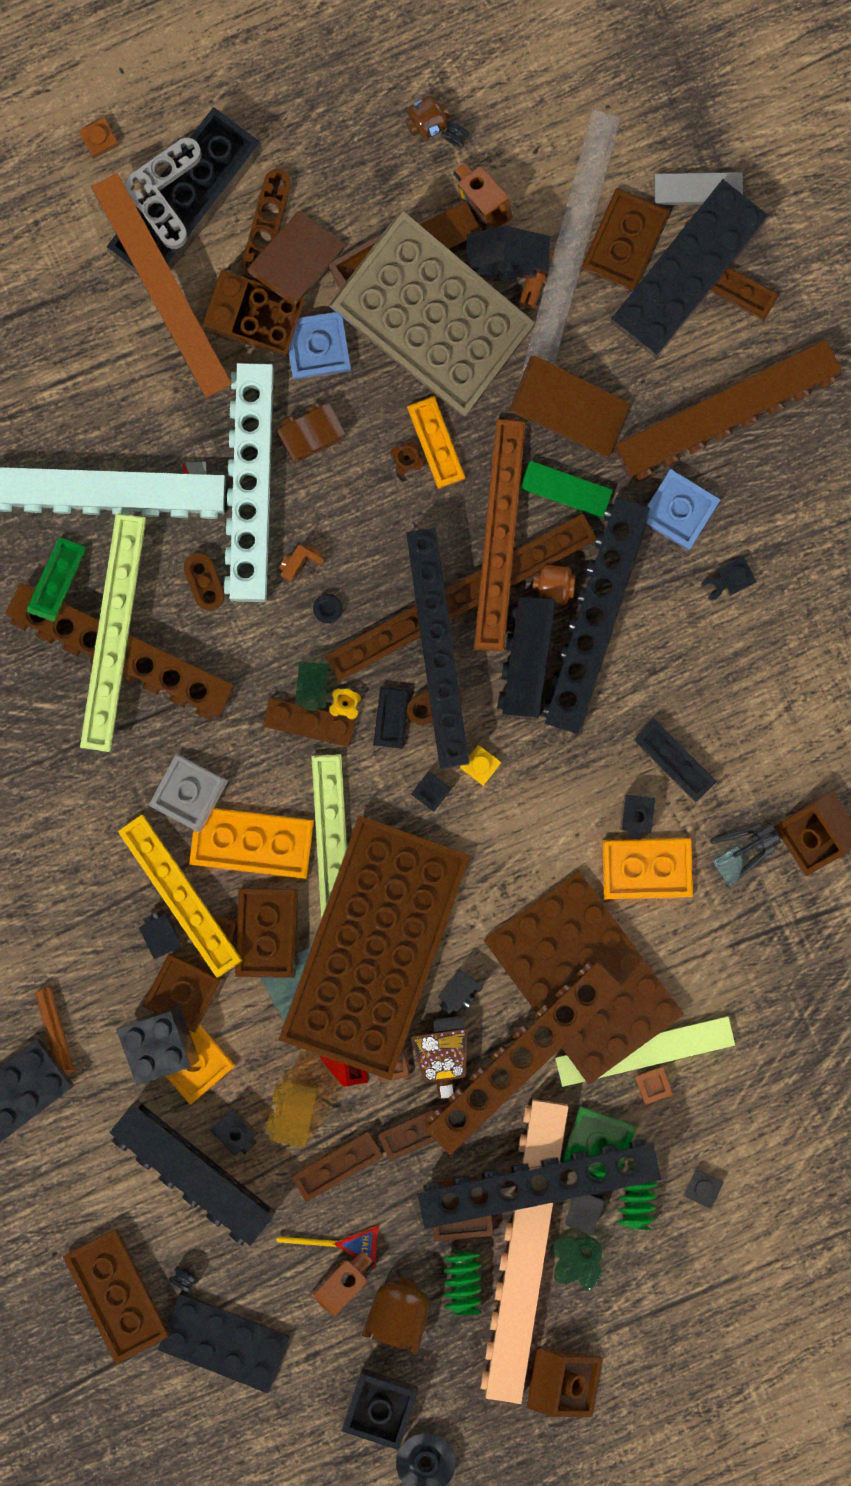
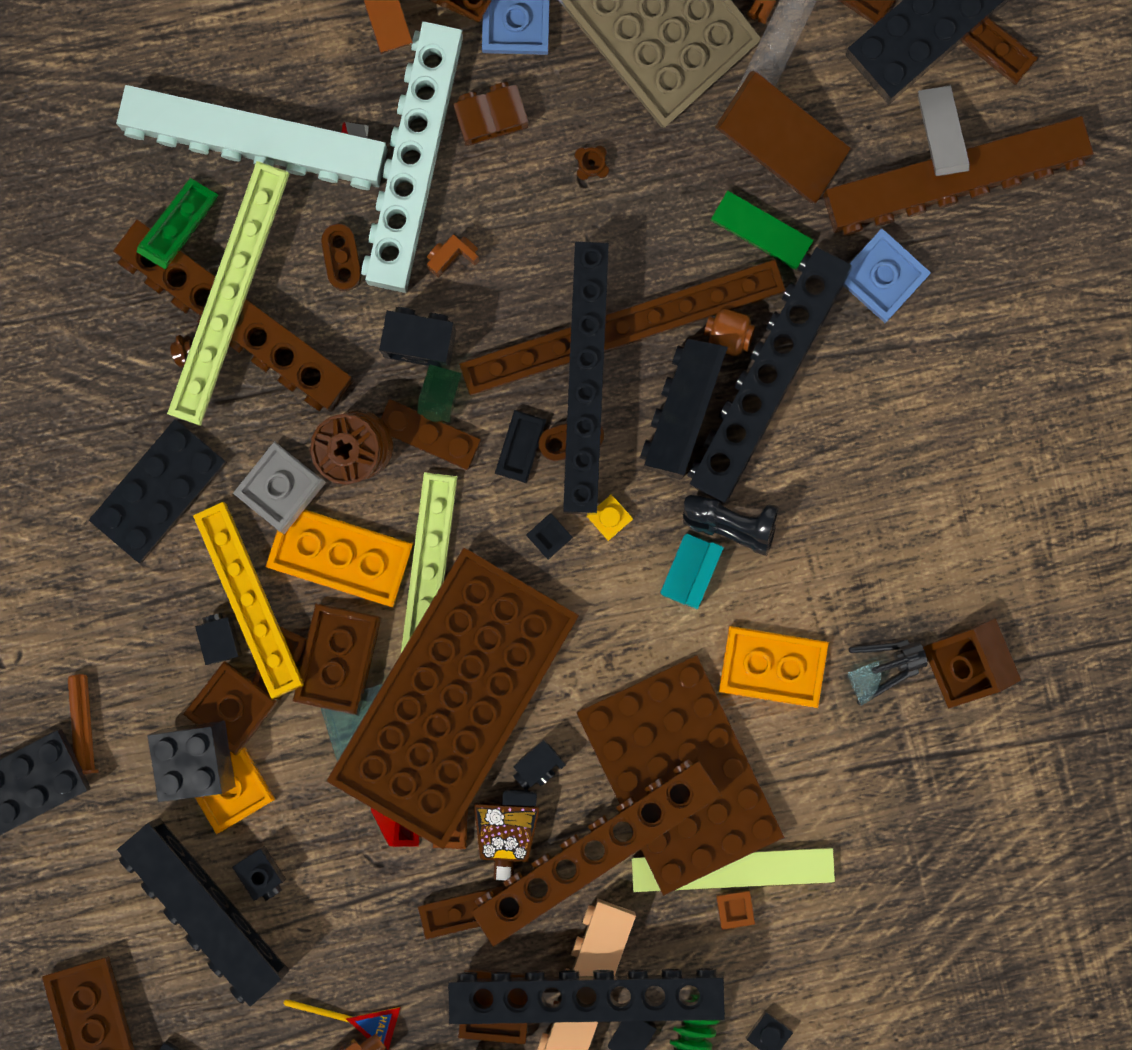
camera: 10 degrees right, 0 degrees up
black bush [169,1266,199,1293] -> none
clear yellow brick [266,1077,320,1148] -> none
reddish brown plate [291,1130,383,1202] -> none
black tile [313,594,343,624] -> none
yellow plate [329,689,361,719] -> none
light orange tile [407,396,465,489] -> none
dark orange tile [474,419,526,652] -> none
green tile [561,1106,636,1177] -> none
black brick [620,794,655,839] -> none
black plate [633,719,717,803] -> none
black plate [700,556,757,601] -> none
none -> black plate [88,419,227,564]
none -> reddish brown plate [170,335,193,368]
none -> reddish brown wheel [310,410,393,485]
none -> black brick [379,307,457,370]
none -> teal panel [660,534,724,610]
none -> black piece [683,495,779,556]
none -> light grey tile [918,85,969,176]

